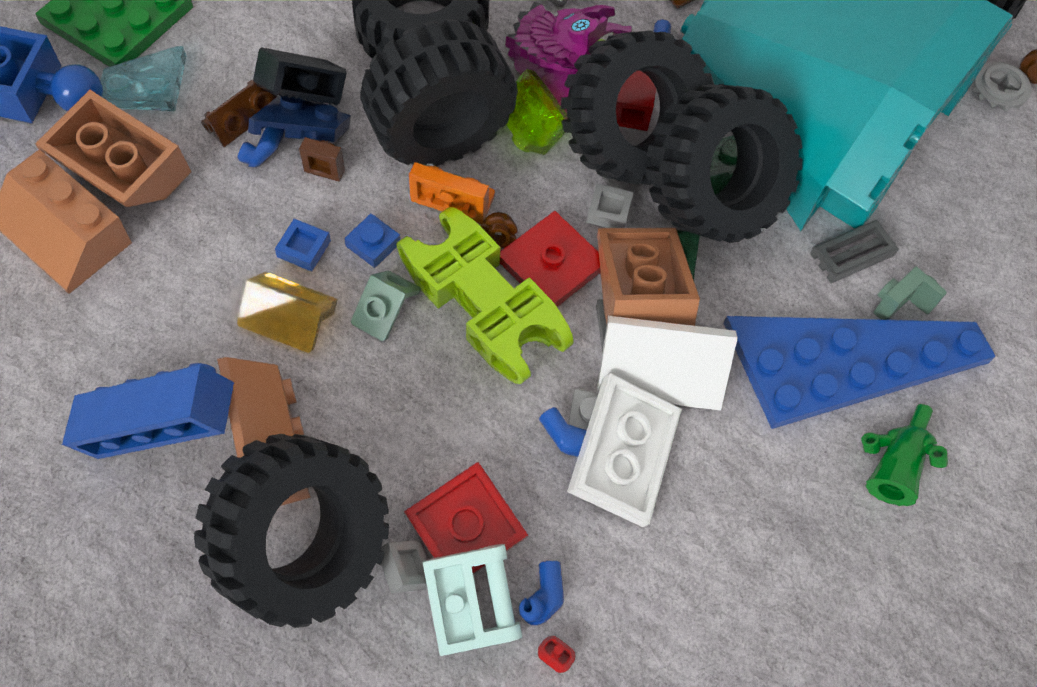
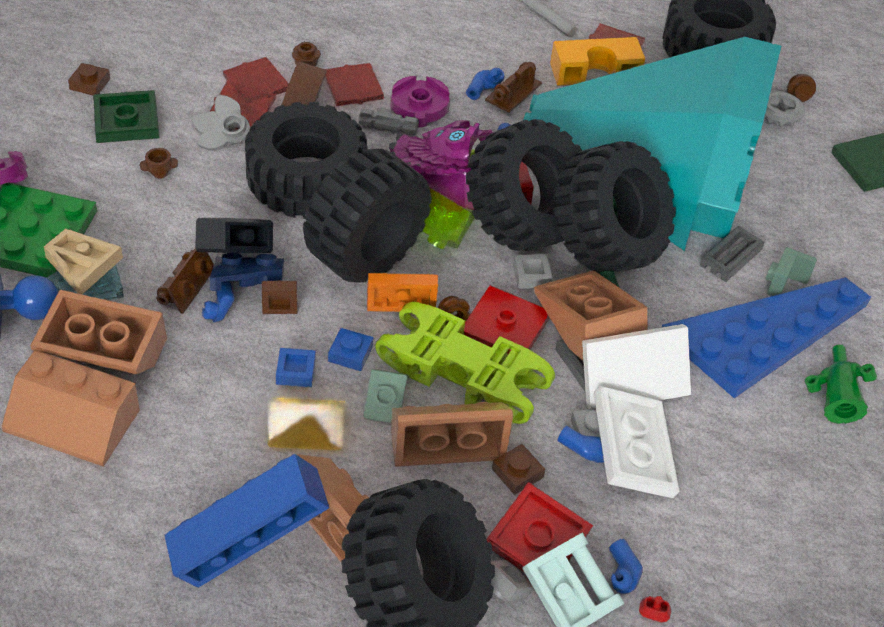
camera: 20 degrees left, 15 degrees down
none -> tan wing [44,229,123,294]
none -> nougat slope [391,402,513,467]
none -> reddish brown plate [492,444,545,495]

